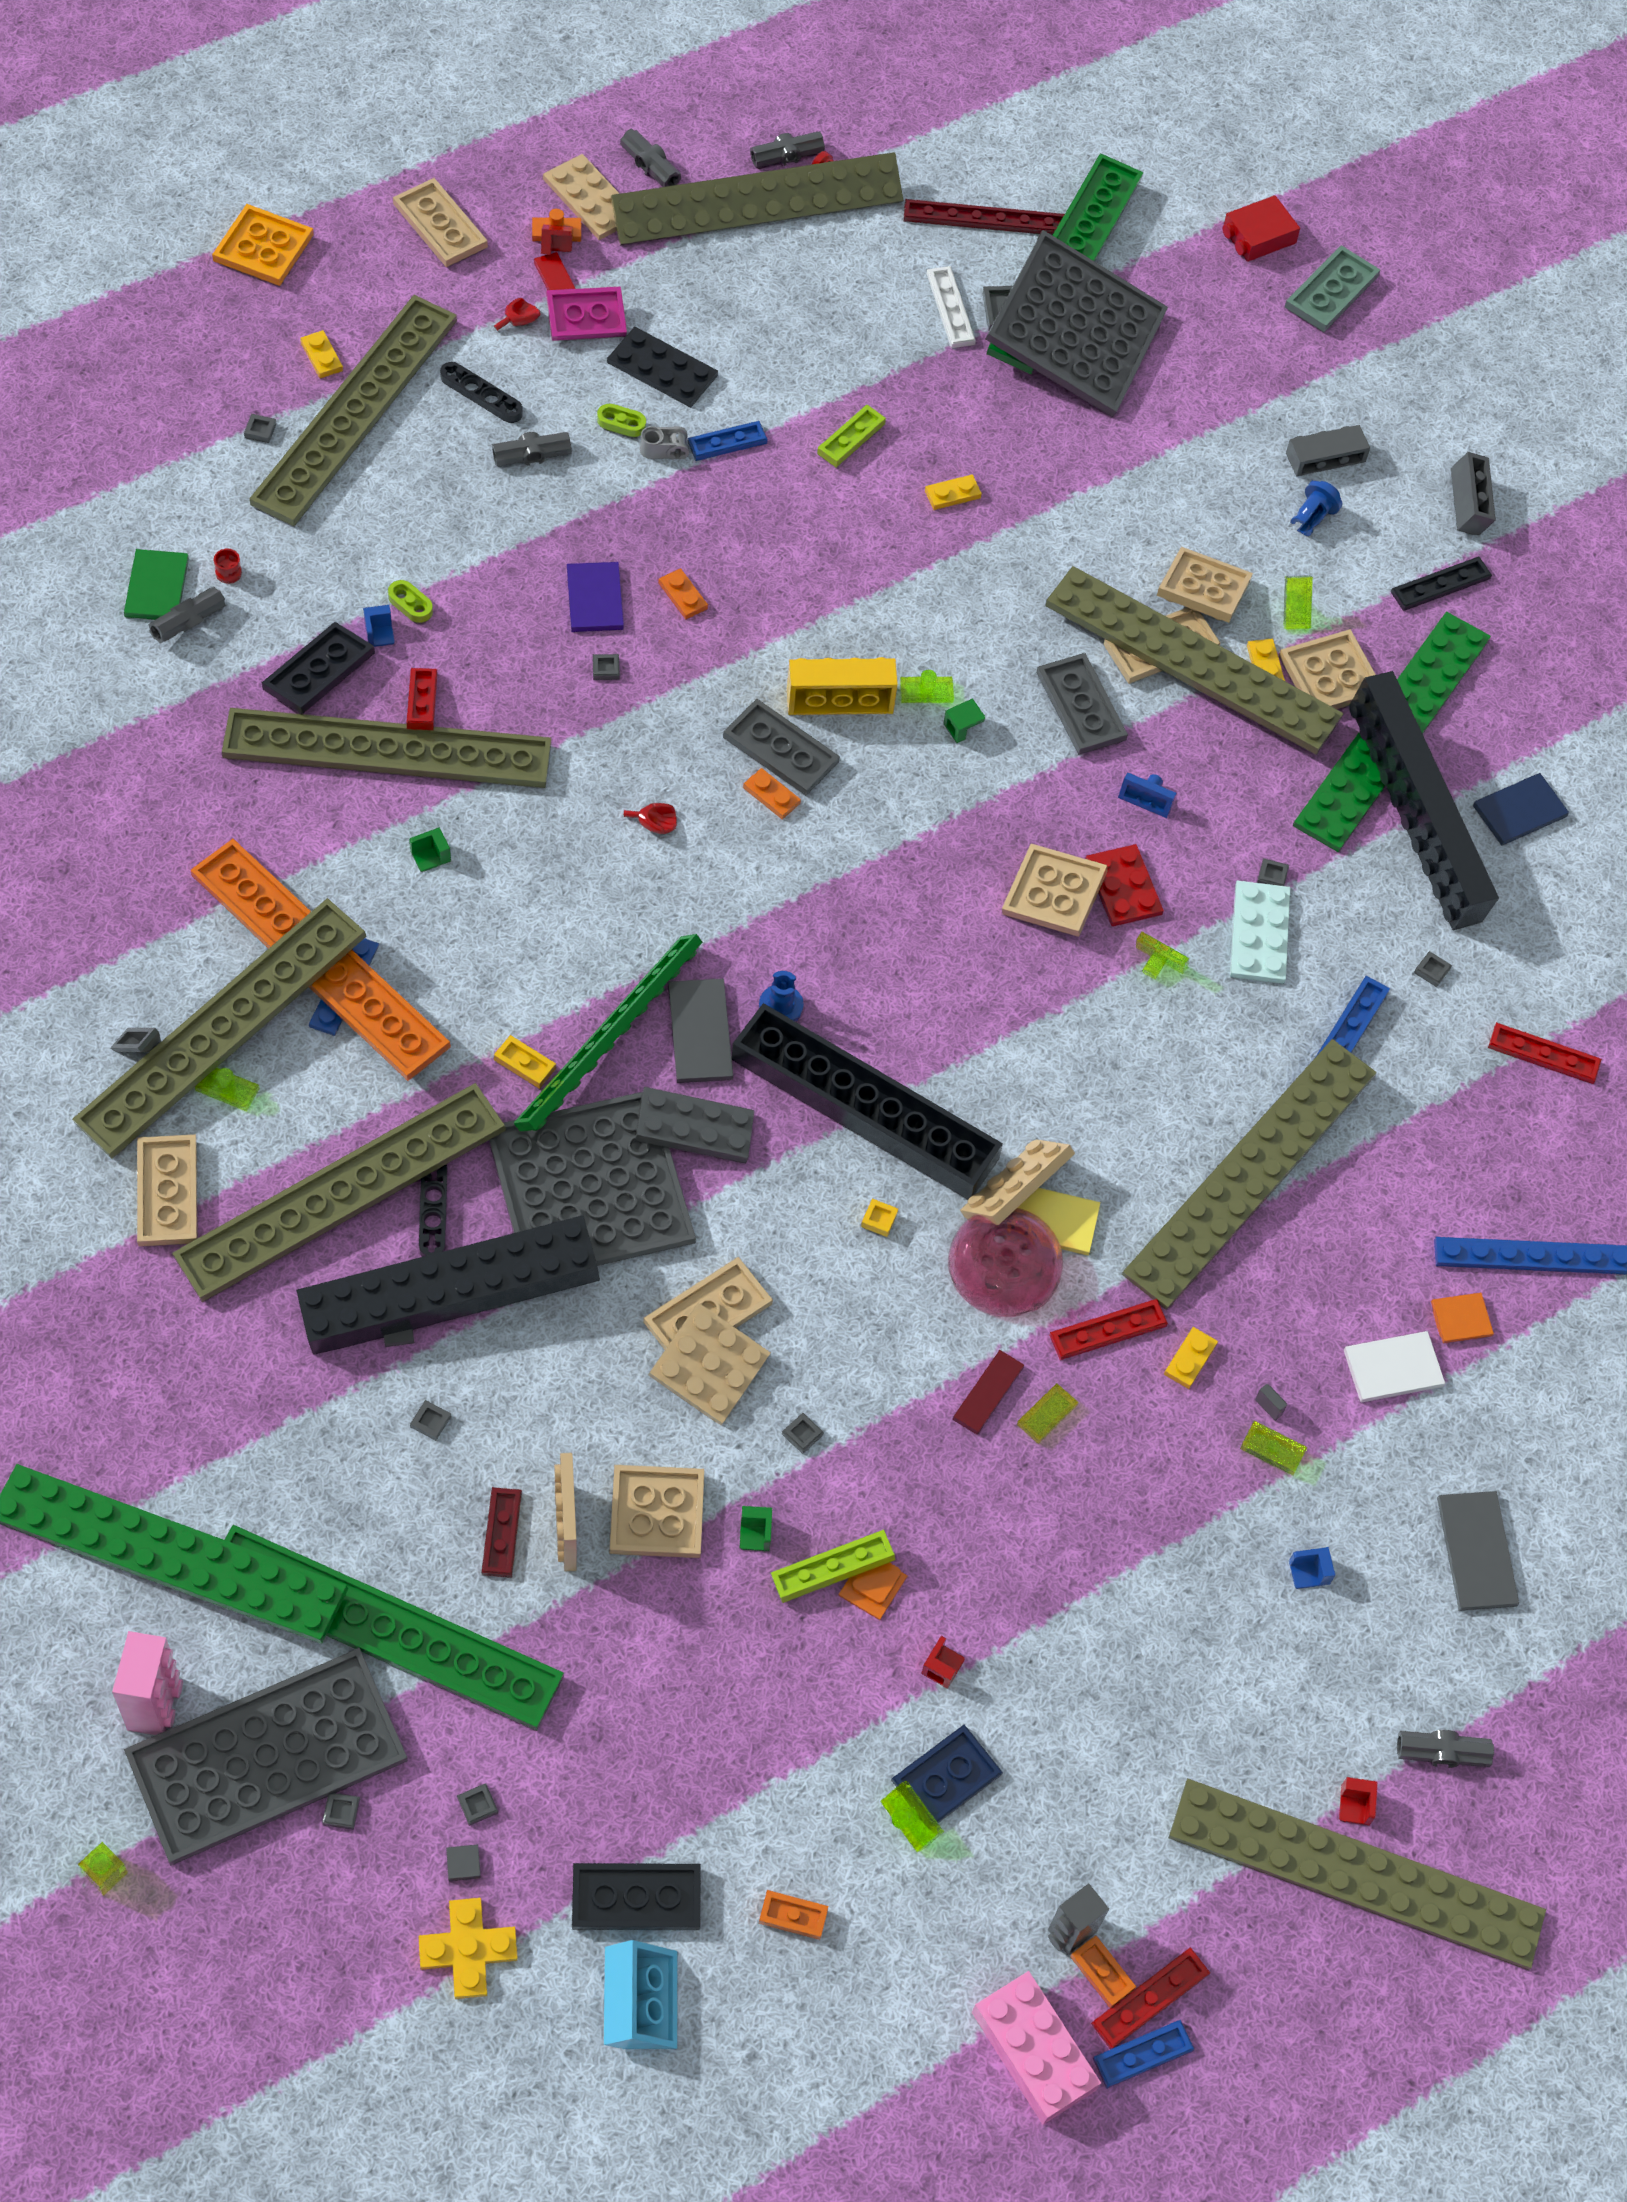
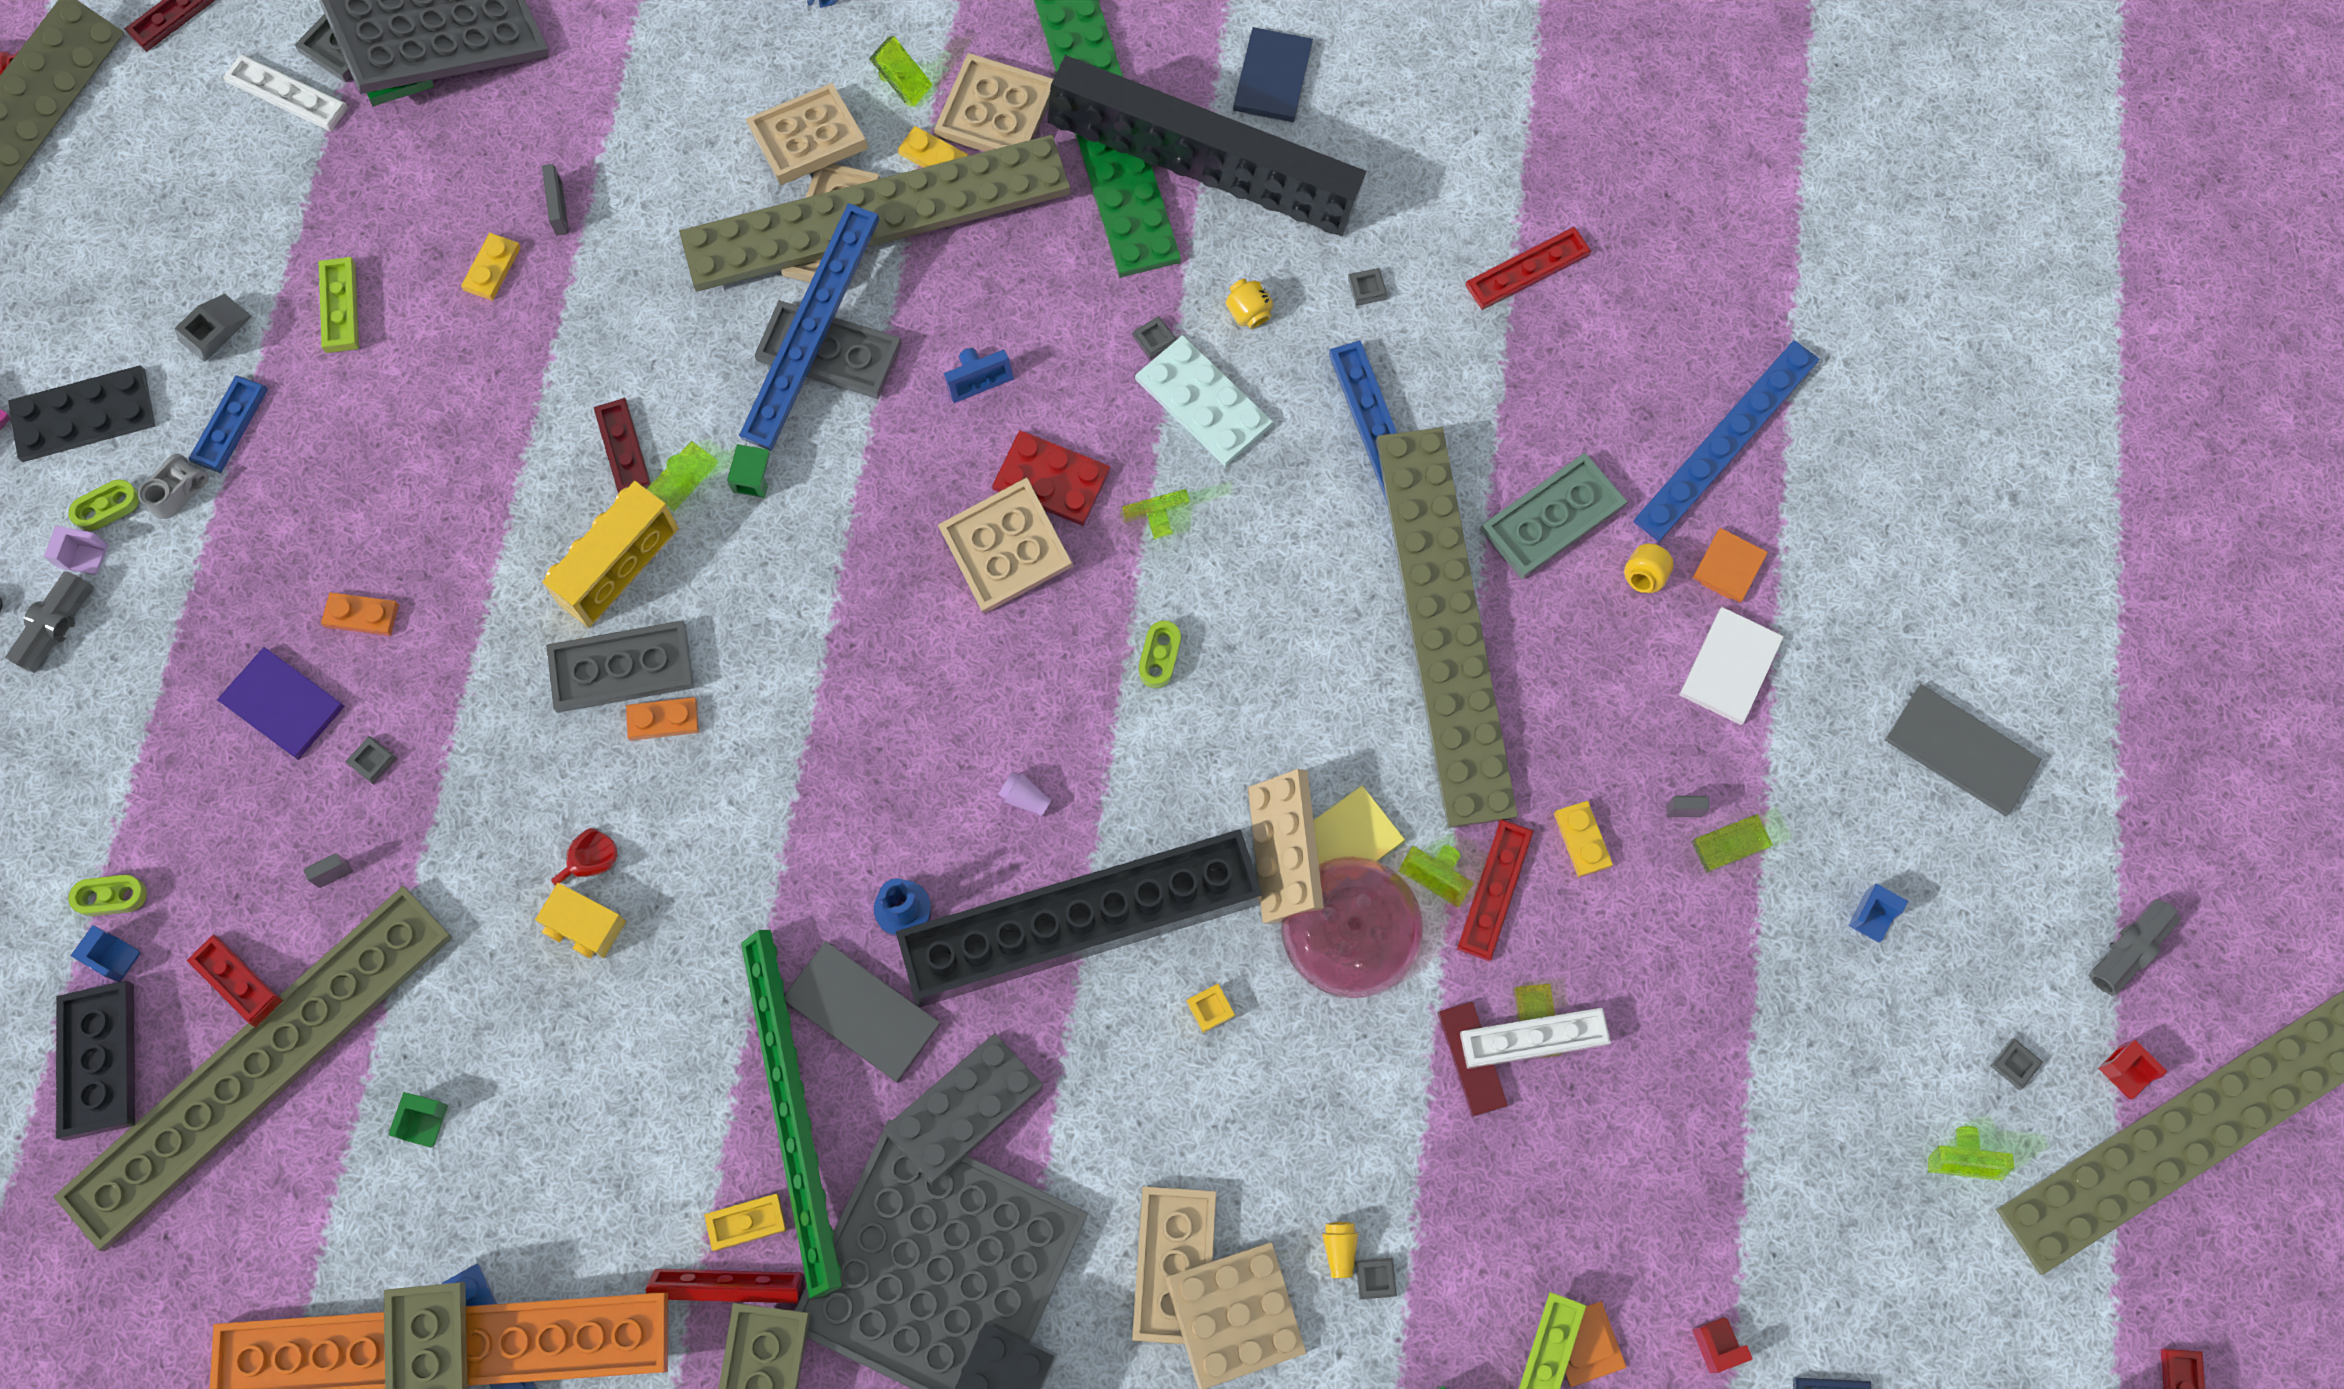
camera: 45 degrees left, 10 degrees up
none -> lavender panel [44,526,108,575]
none -> dark grey slope [175,294,251,362]
none -> dark grey tile [303,853,353,888]
none -> yellow brick [535,883,626,959]
none -> dark grey tile [542,164,569,236]
none -> dark red tile [593,398,652,493]
none -> red tile [646,1269,804,1303]
none -> blue plate [739,203,880,451]
none -> lavender cone [998,771,1052,817]
none -> lime plate [1138,620,1181,688]
none -> yellow head [1226,278,1273,329]
none -> yellow cone [1322,1222,1359,1278]
none -> clear neon green tile [1398,845,1474,908]
none -> white tile [1460,1008,1611,1069]
none -> sand green plate [1480,453,1627,580]
none -> yellow head [1624,543,1674,593]
none -> clear neon green tile [1928,1126,2014,1181]
none -> dark grey tile [1990,1038,2043,1090]

